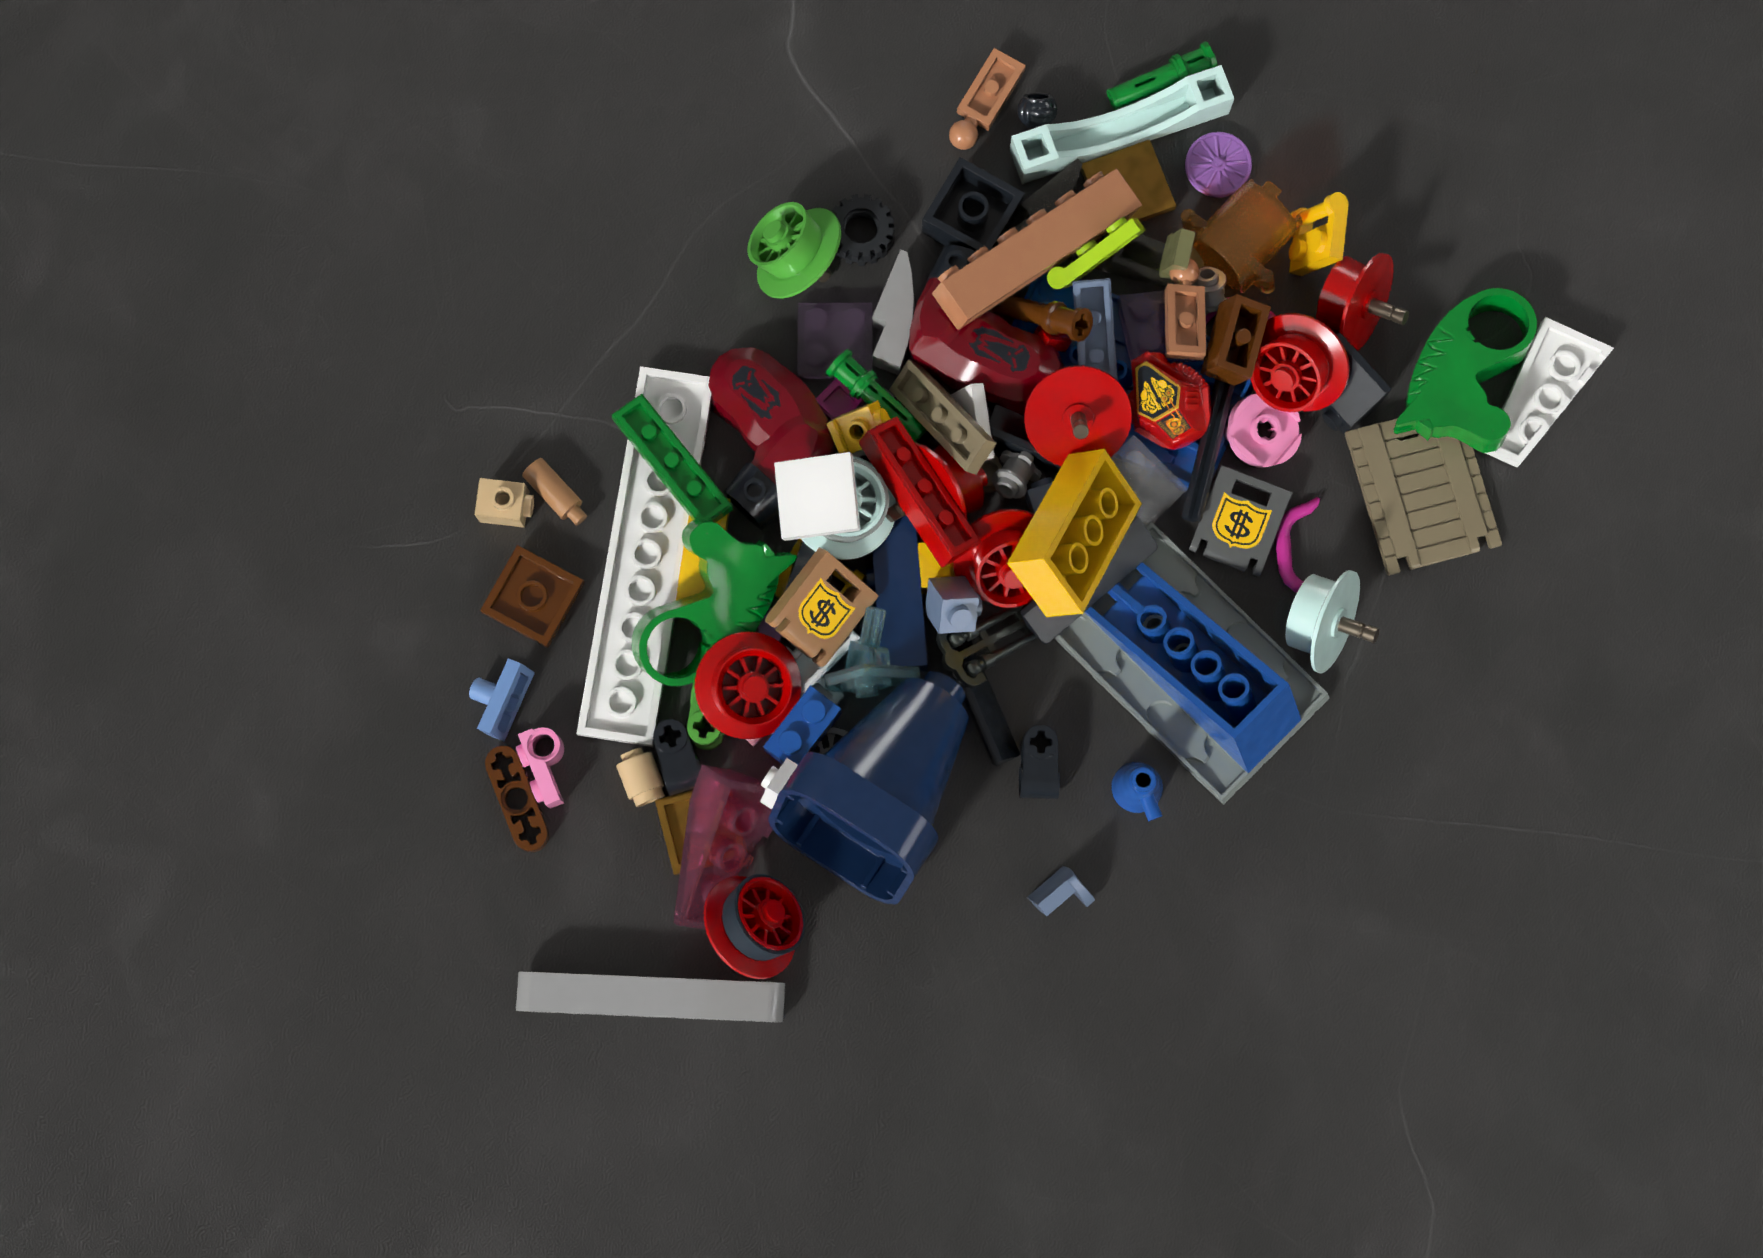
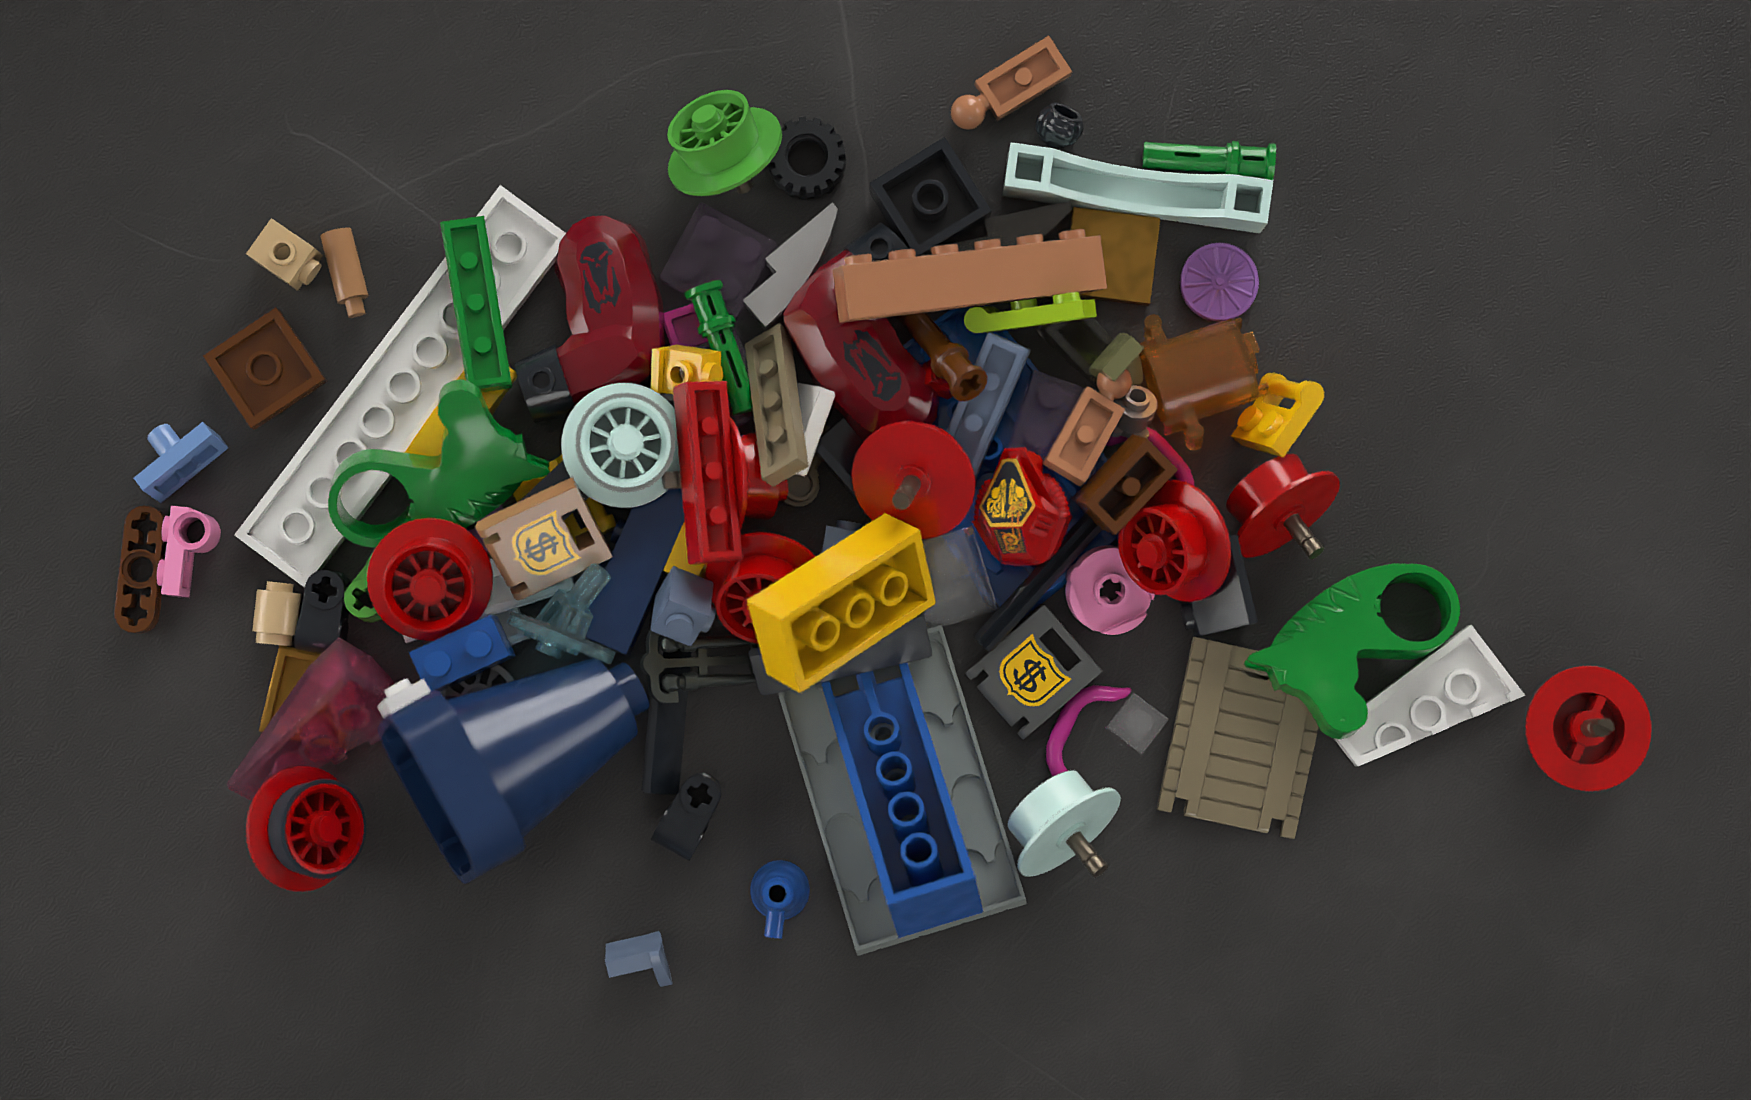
camera: 25 degrees right, 5 degrees up
light grey beam [516,972,785,1023] -> none
white tile [774,452,860,541] -> none
light grey brick [992,450,1041,499] -> none
none -> clear plate [1106,692,1169,754]
none -> red piece [1525,666,1652,791]

